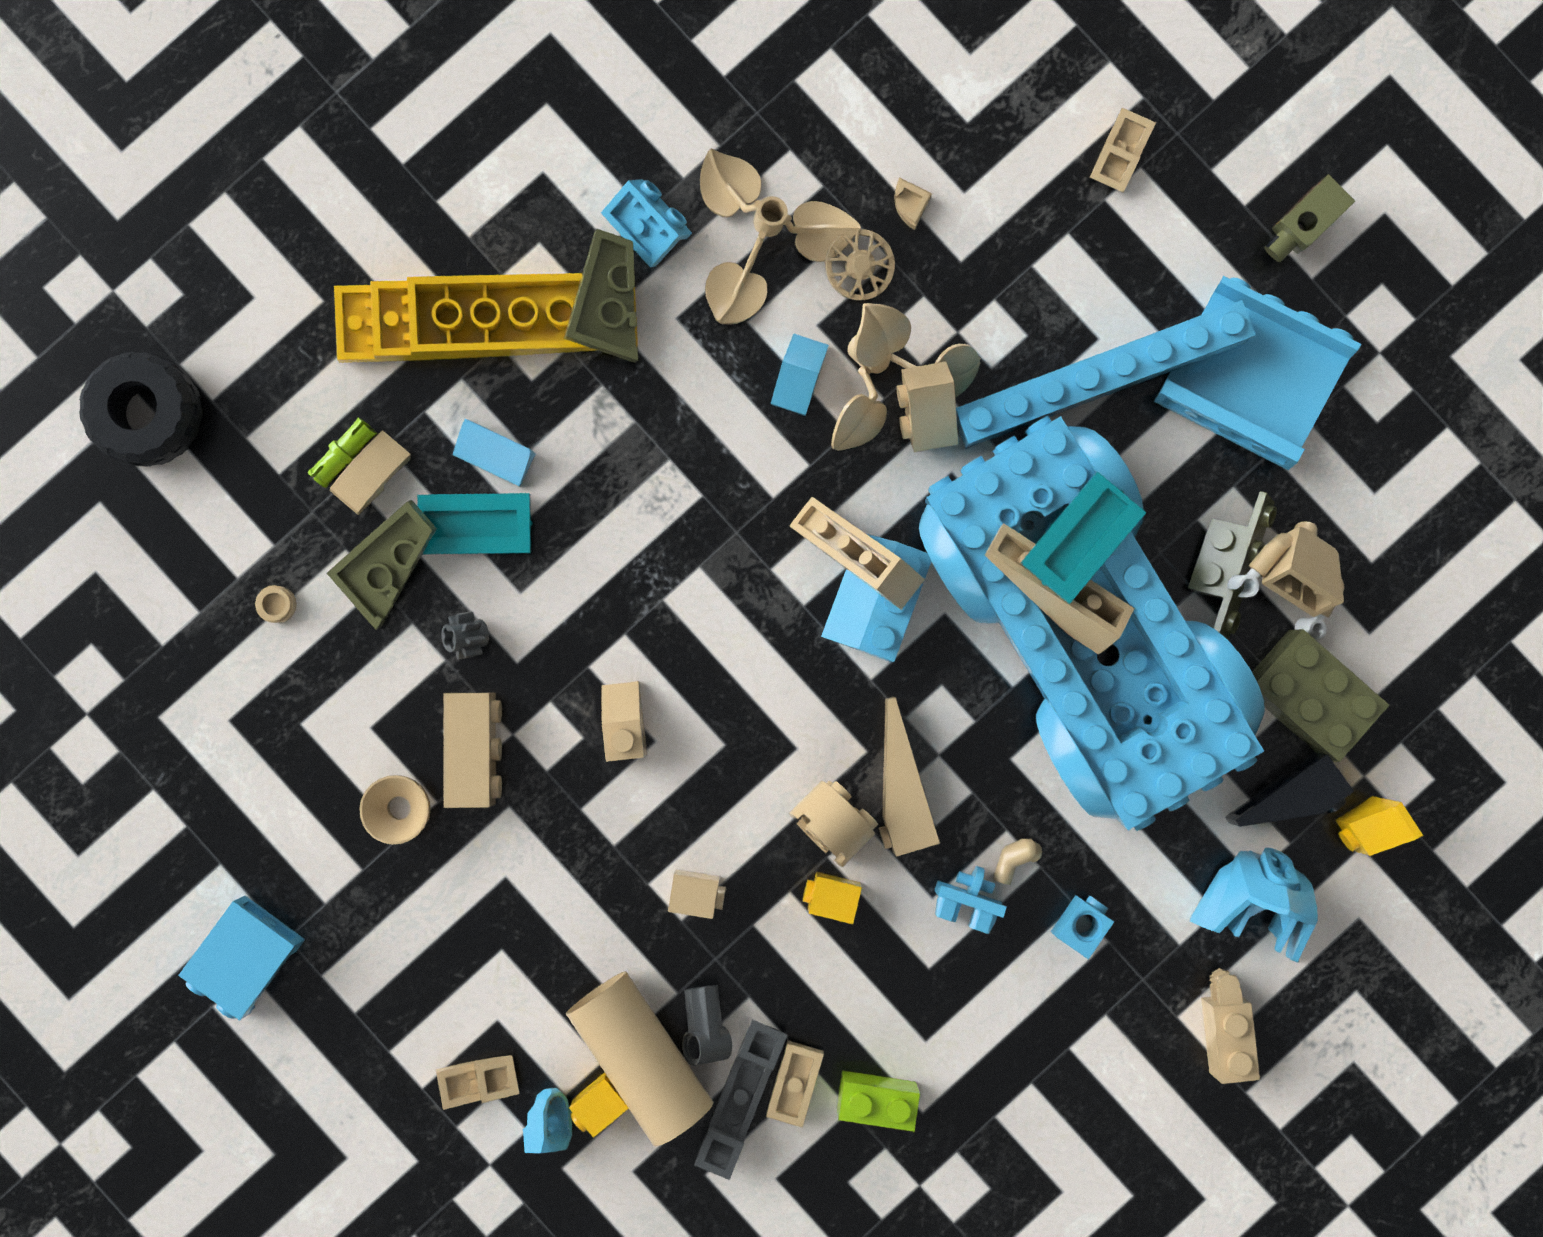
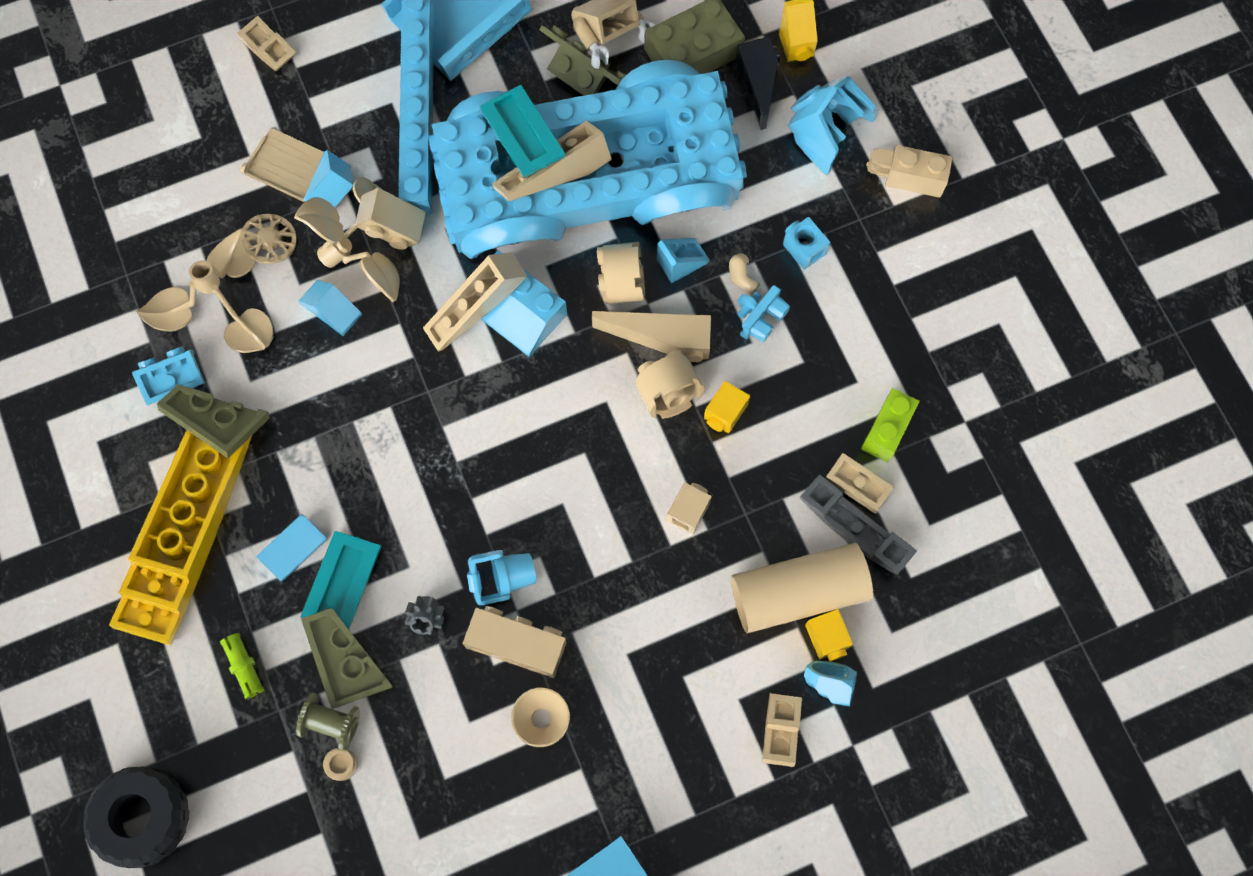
camera: 65 degrees left, 15 degrees down
tan slope [330,430,411,515] -> none
tan slope [602,681,647,762] -> none
dark grey piece [682,985,732,1066] -> none
tan tile [894,177,932,230] -> none
none -> tan piece [240,128,324,202]
none -> olive hose [296,693,360,751]
none -> medium azure slope [303,150,354,207]
none -> medium azure piece [467,550,536,605]
none -> tan brick [597,242,645,304]
none -> medium azure slope [657,238,710,283]

